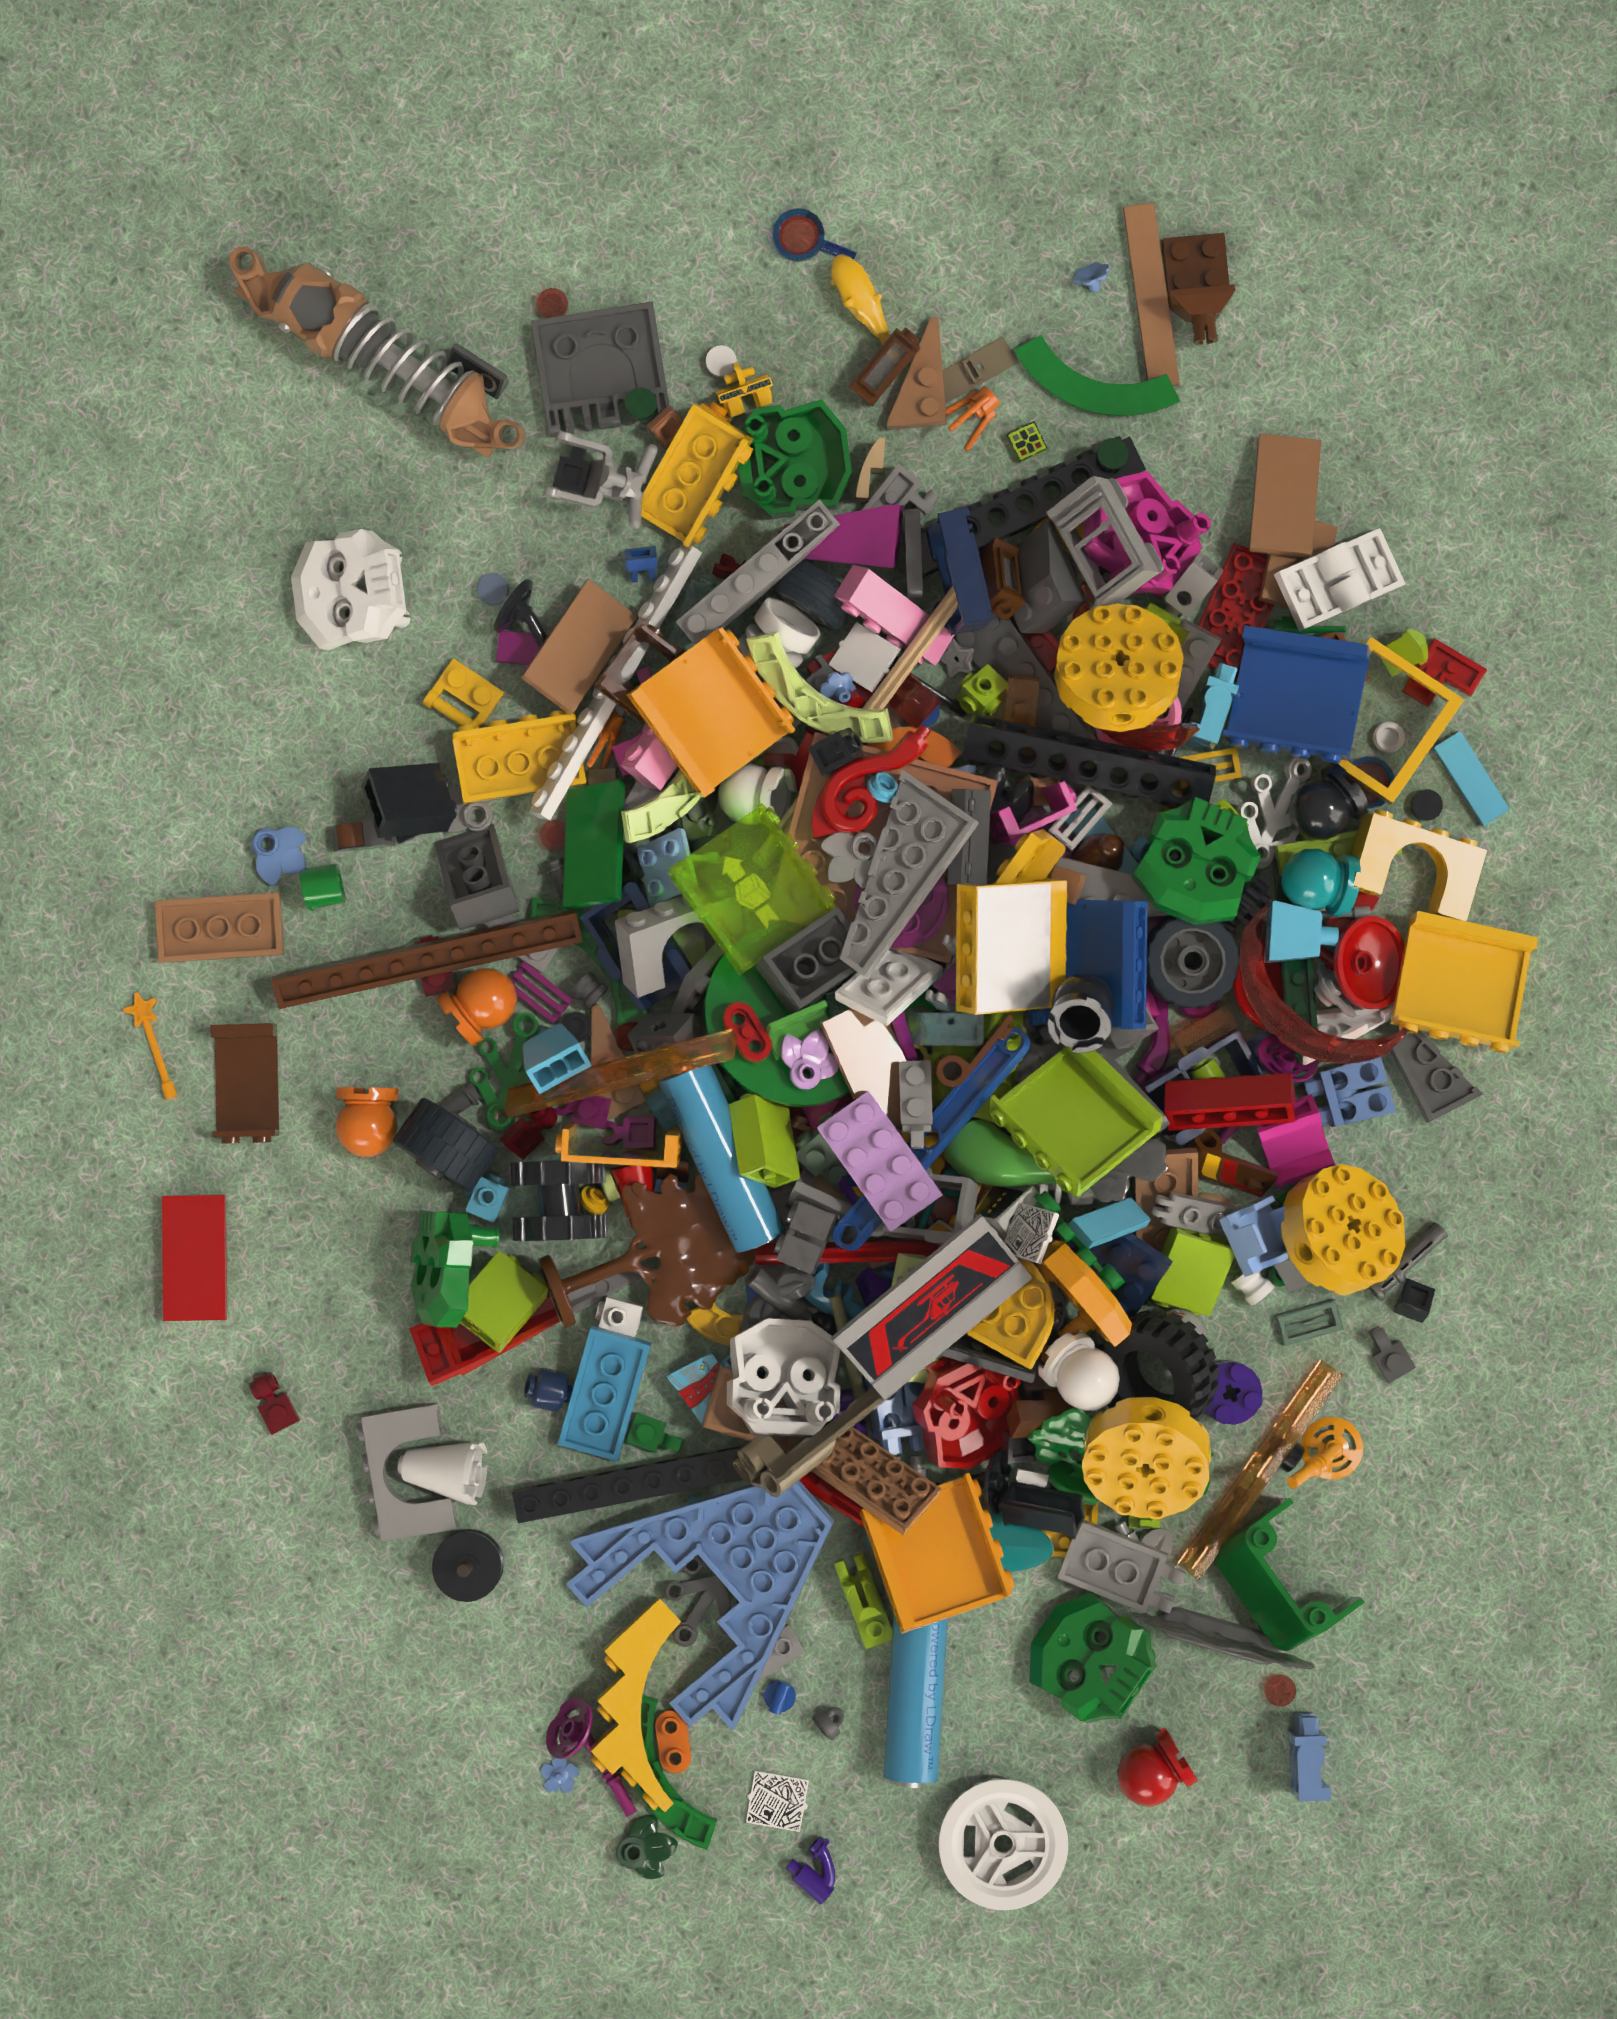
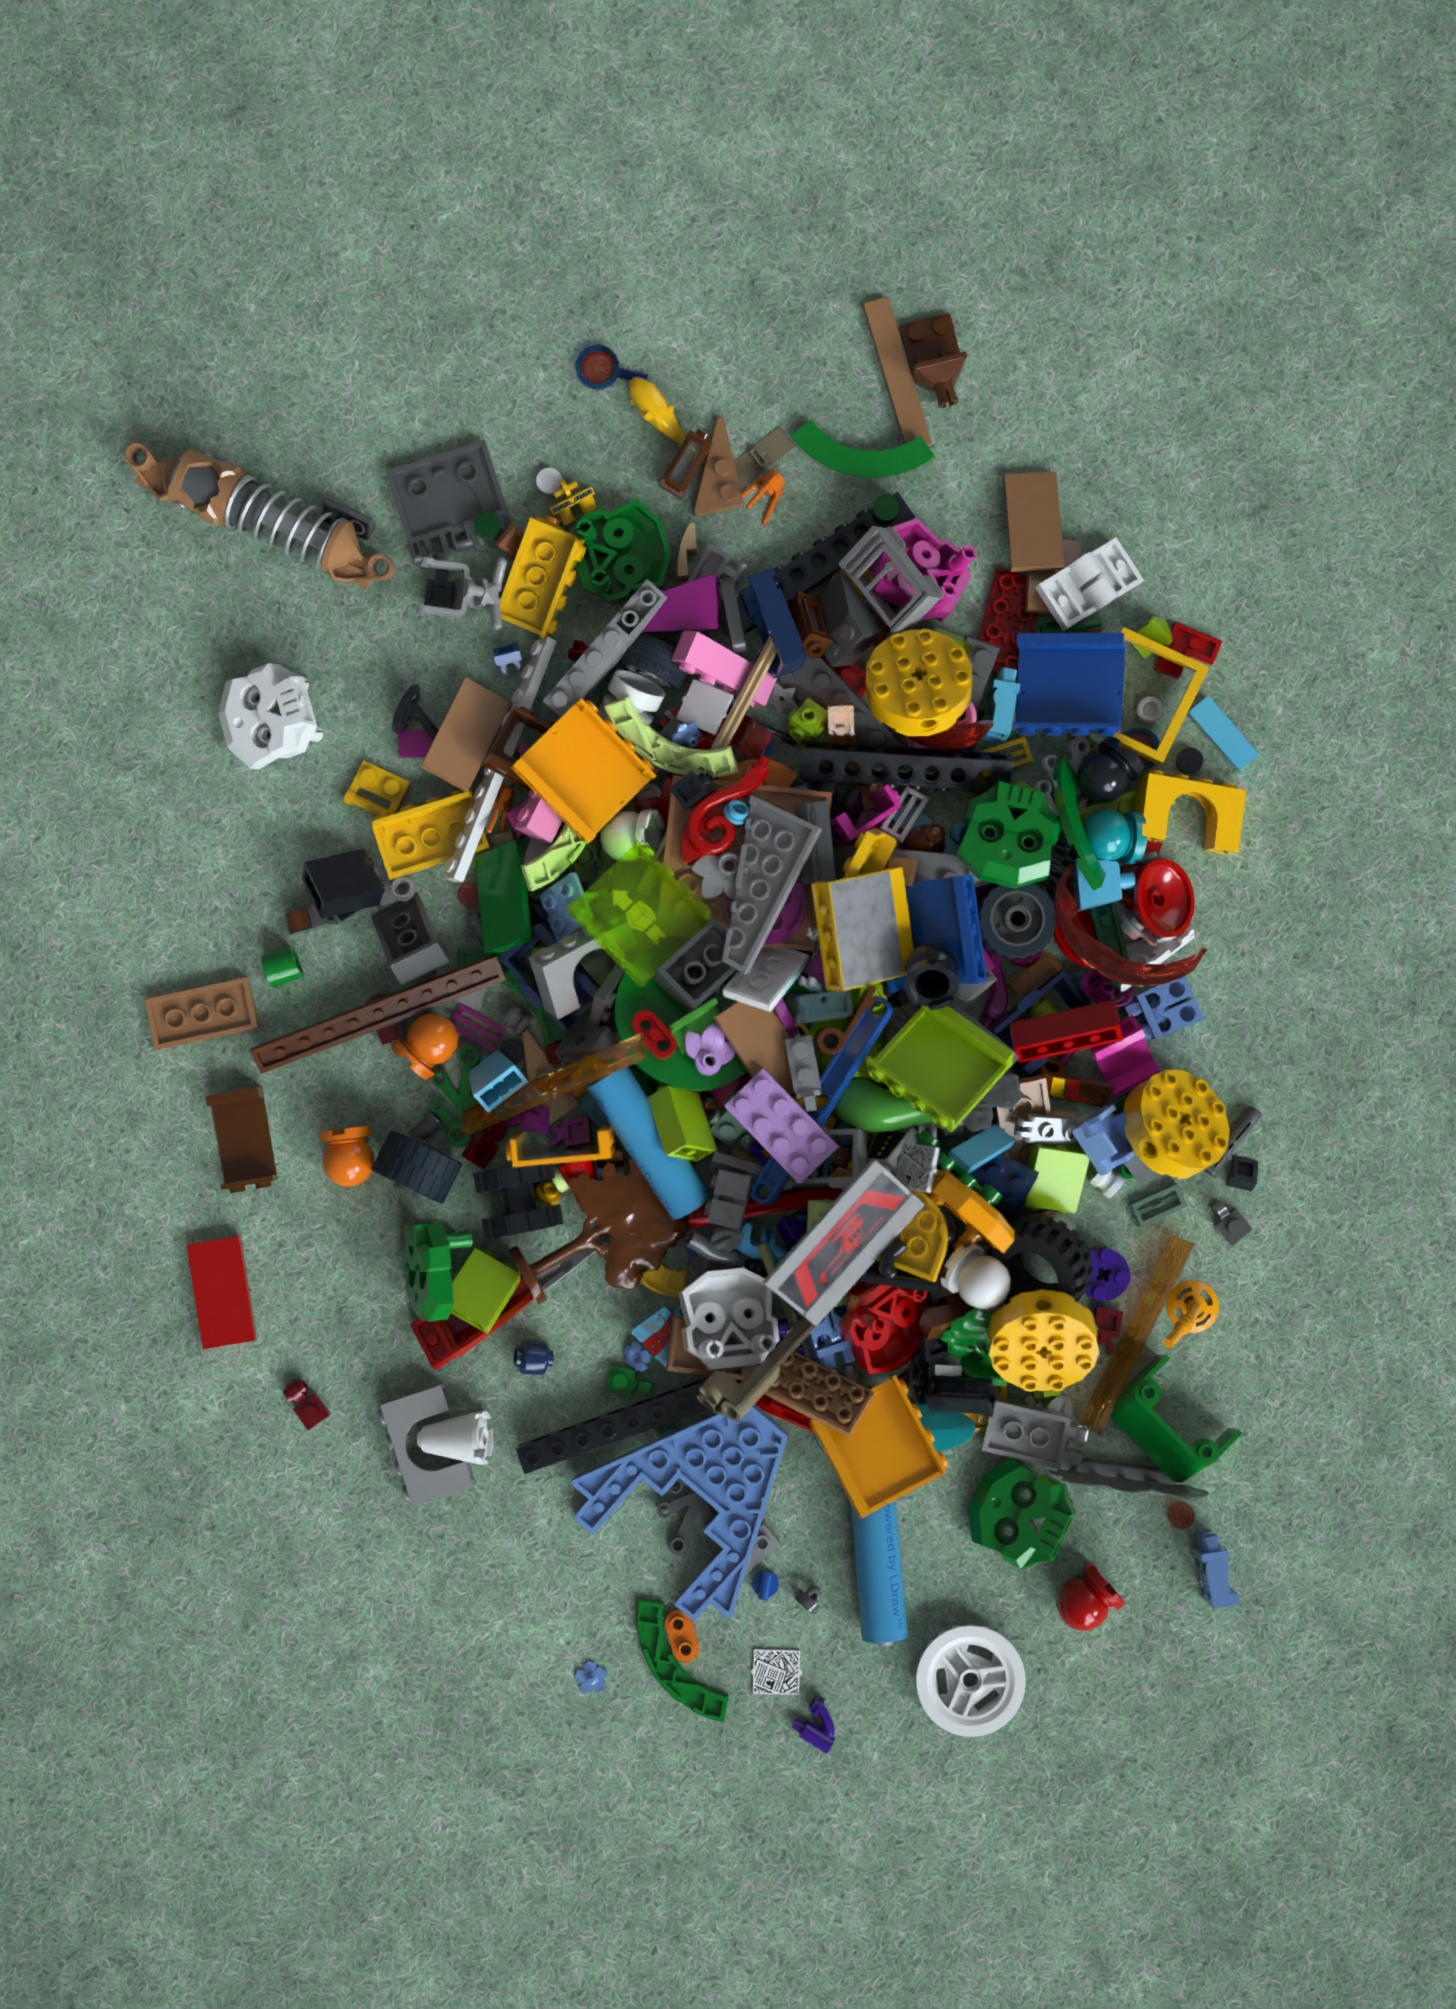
camera: 10 degrees left, 0 degrees up
light orange piece [123,992,177,1100] -> none
medium blue plate [251,826,307,886] -> none
black wheel [432,1529,504,1602] -> none
medium azure brick [465,1173,510,1223] -> none
sand blue tile [477,573,509,605] -> none
clear red tile [537,288,568,318] -> none
magenta dish [546,1698,637,1817] -> none
dark azure plate [557,1325,652,1462] -> none
yellow arch [589,1597,681,1812] -> none
white brick [595,1295,644,1337] -> none
dark green plate [616,1815,678,1880] -> none
lime plate [834,1551,893,1650] -> none
tile [1006,421,1048,464] -> none
medium blue plant [1072,262,1110,292] -> none
light grey torso [1164,552,1223,618] -> none
black tile [1277,1440,1305,1473] -> none
dark grey wing [1384,1030,1483,1123] -> none
yellow panel [1390,911,1539,1053] -> none
none -> medium blue plant [623,1340,652,1372]
none -> black arm [878,1238,908,1279]
none -> green tile [1053,754,1106,890]
none -> dark red plate [1094,1306,1123,1355]

